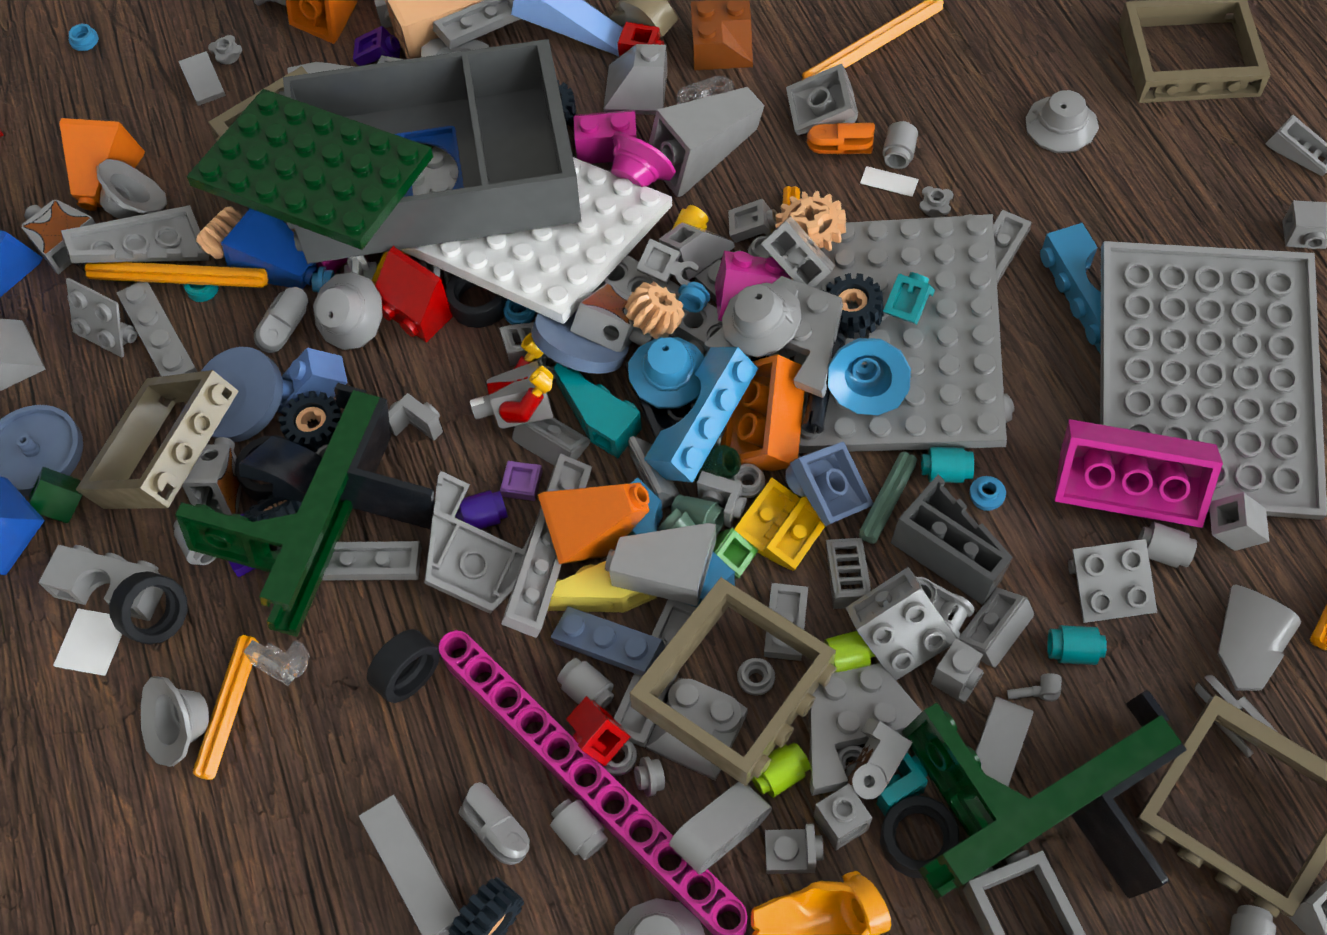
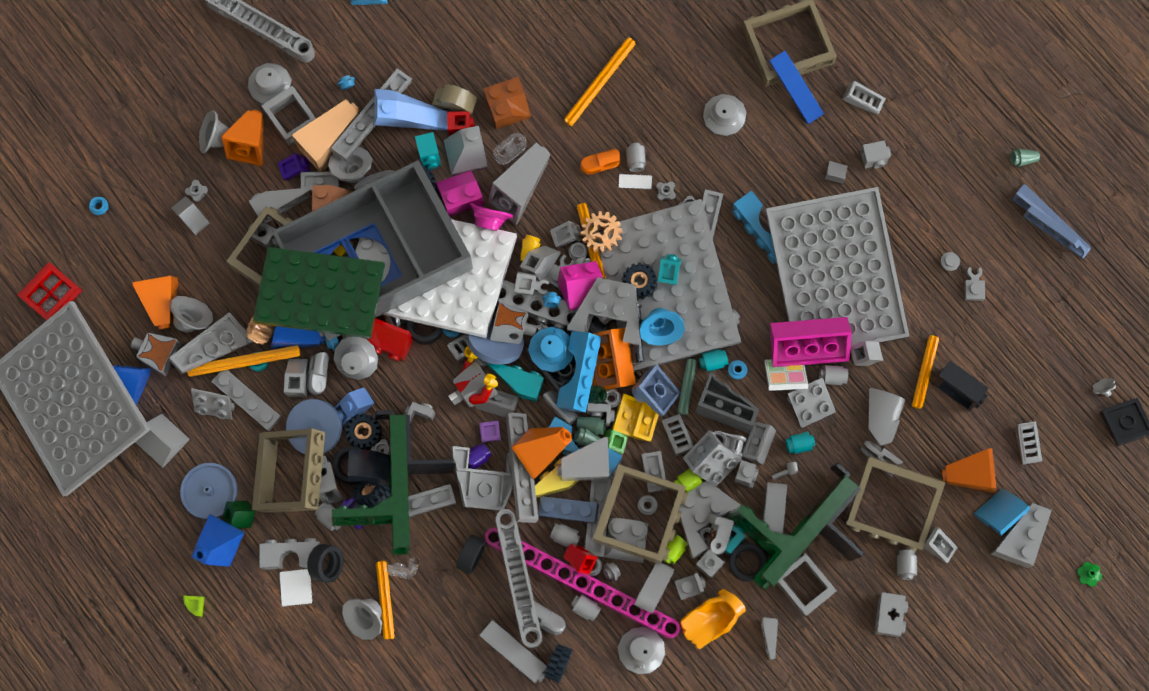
camera: 20 degrees left, 15 degrees up
light nougat gear [625,281,685,339] -> none
light grey hat [722,283,802,358] -> none
light grey brick [761,216,835,287] -> none
light grey slope [786,63,858,135] -> none
none -> light grey slope [284,359,309,398]
none -> teal piece [415,132,442,170]
none -> light grey gear [496,509,542,648]
none -> tile [764,360,808,390]
none -> blue tile [769,51,824,124]
none -> light grey slope [825,161,847,183]

